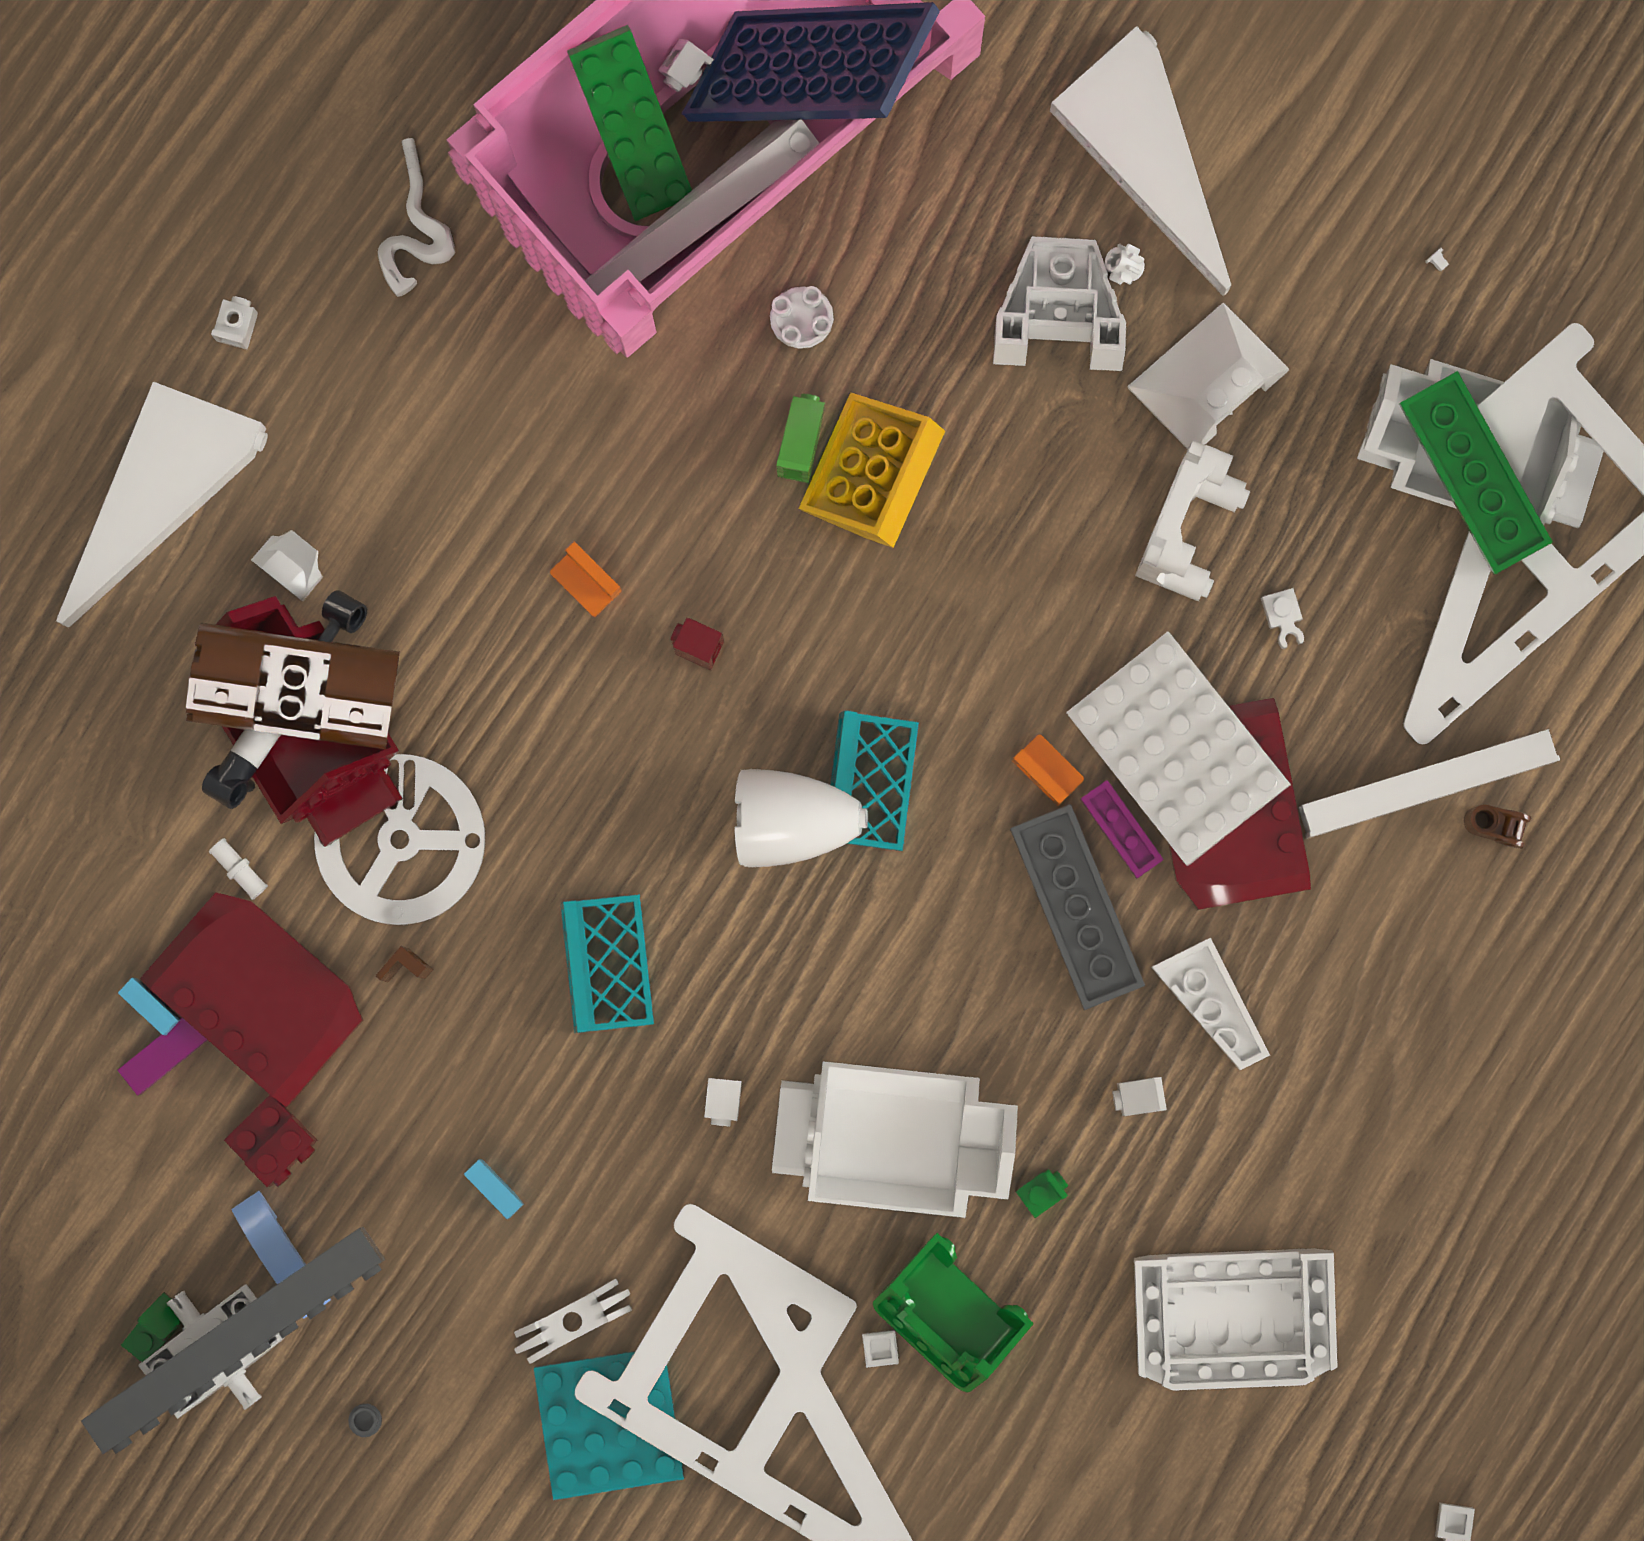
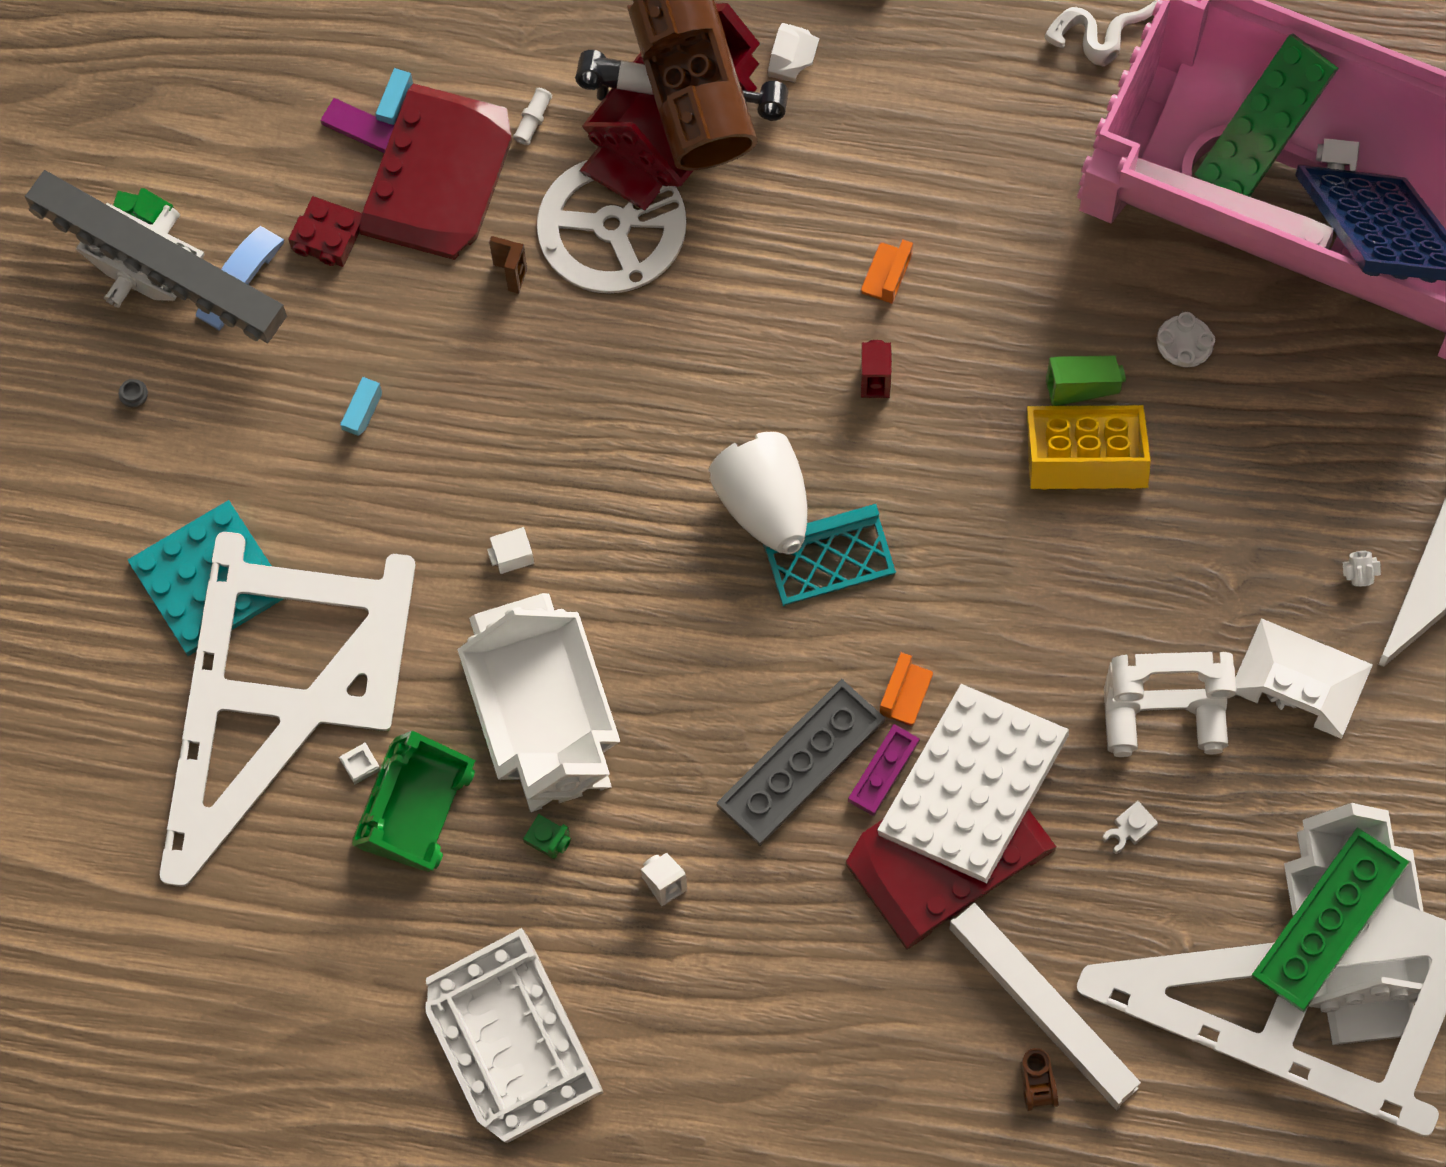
camera: 65 degrees right, 15 degrees down
white piece [514,1279,632,1364] -> none
teal fence [560,894,654,1034] -> none
white wedge [993,236,1126,371] -> none
white wing [1151,938,1270,1070] -> none

